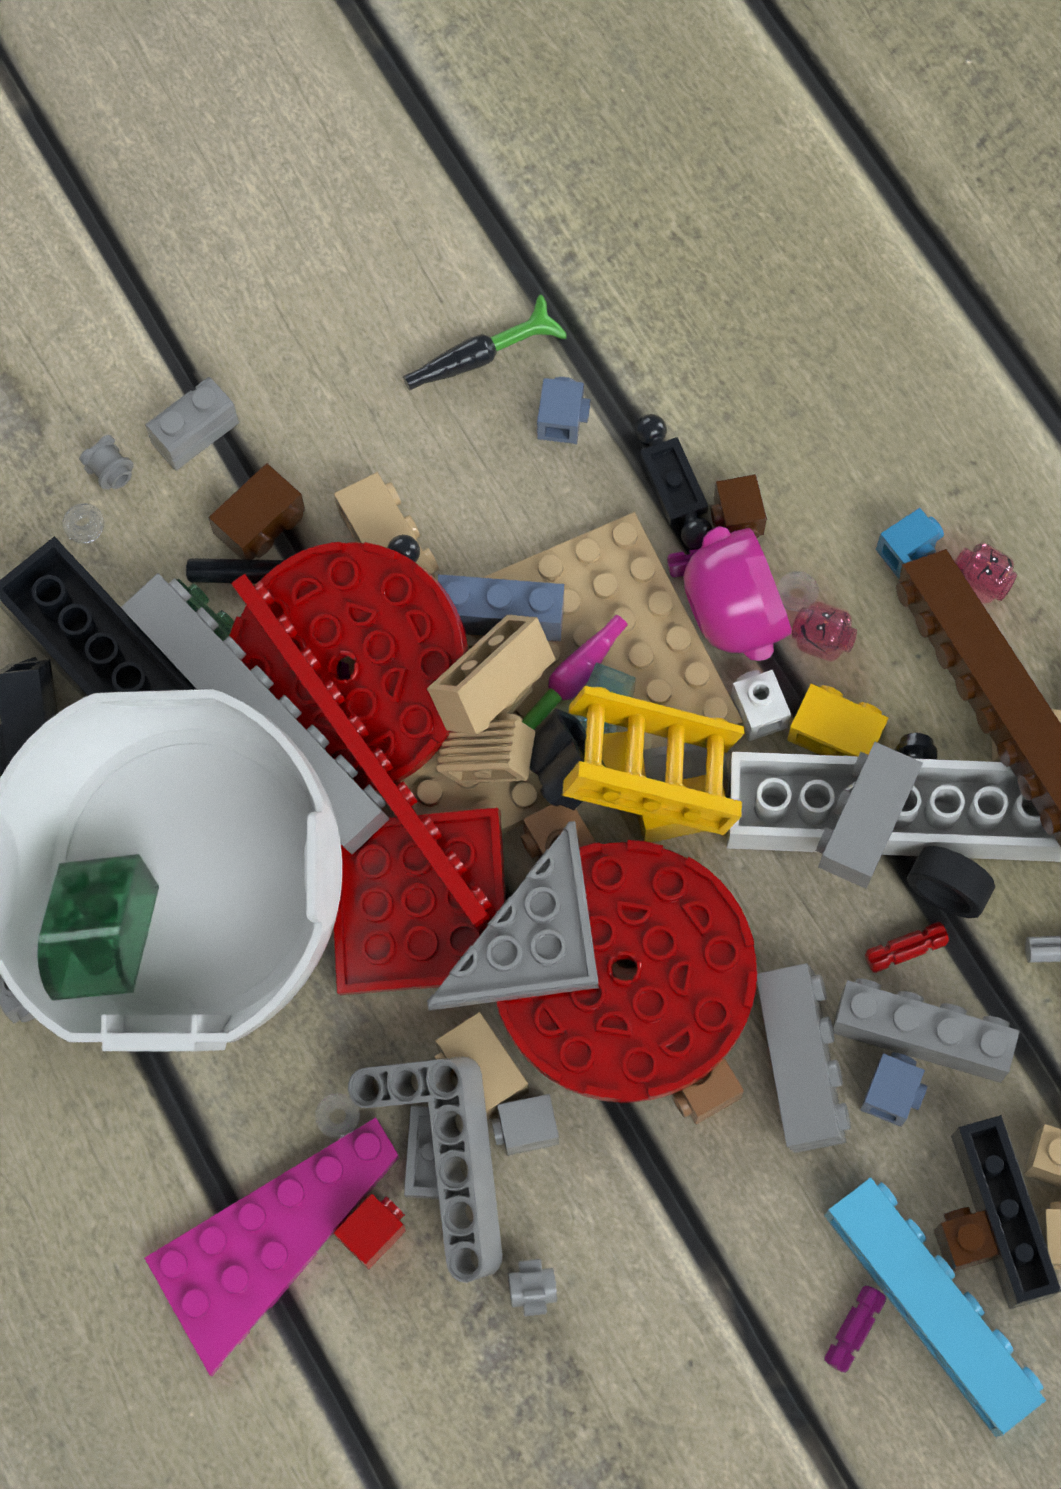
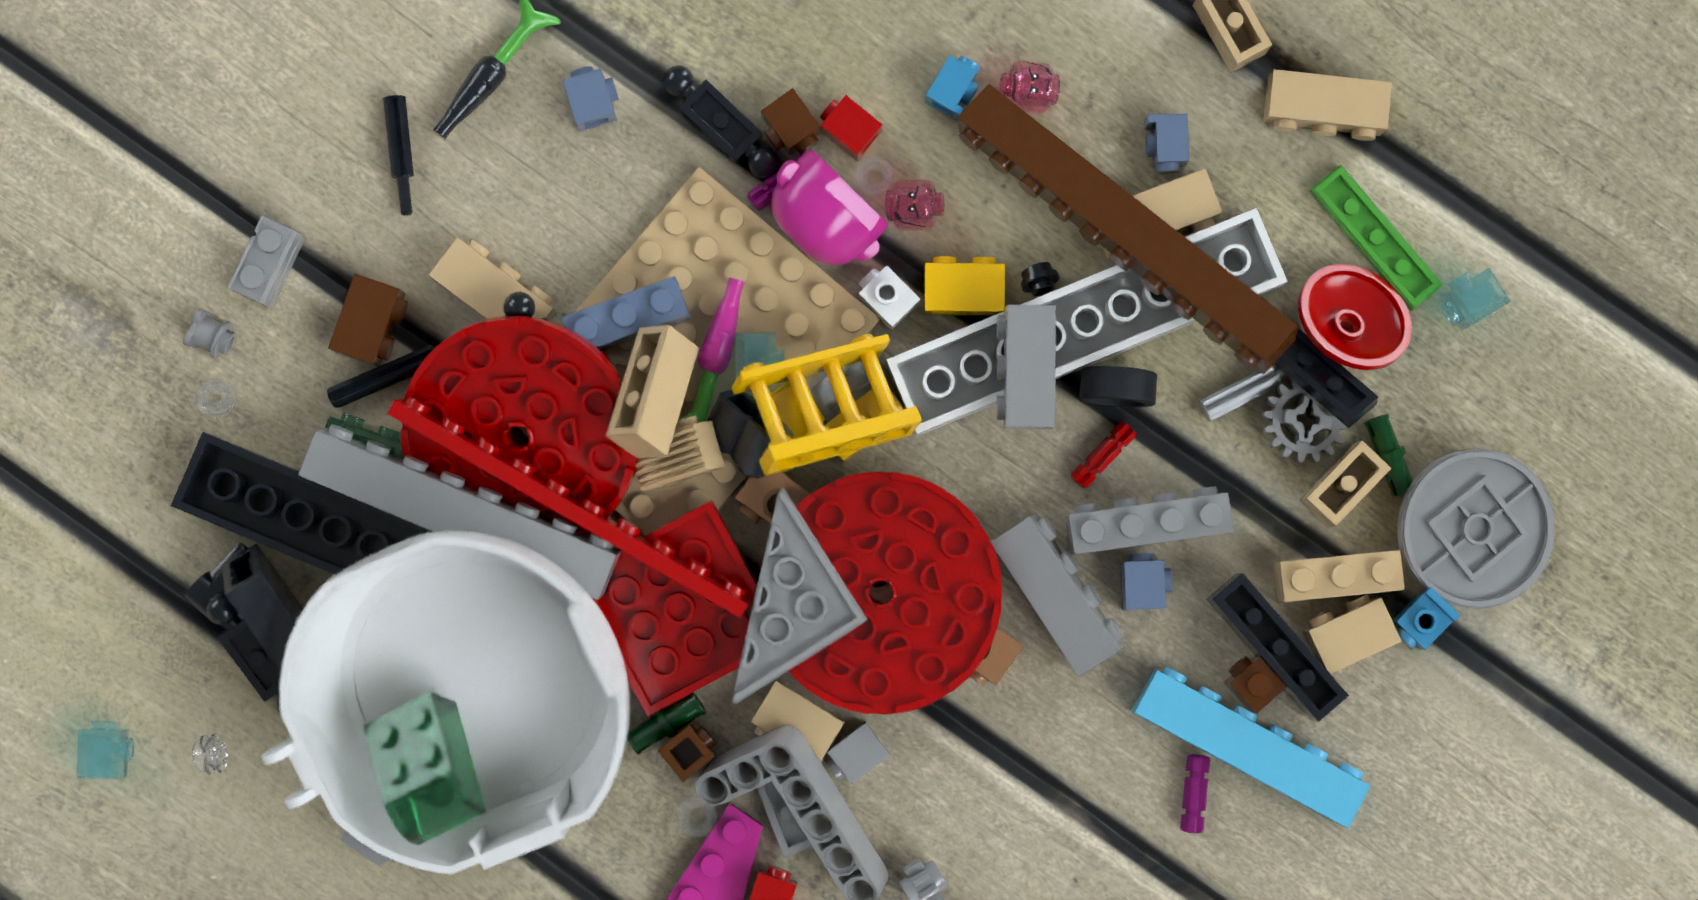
camera: 30 degrees left, 15 degrees up
none -> black axle [382,95,414,216]
none -> dark green pin [627,692,707,755]
none -> reddish brown brick [658,723,717,782]
none -> red brick [820,95,883,161]

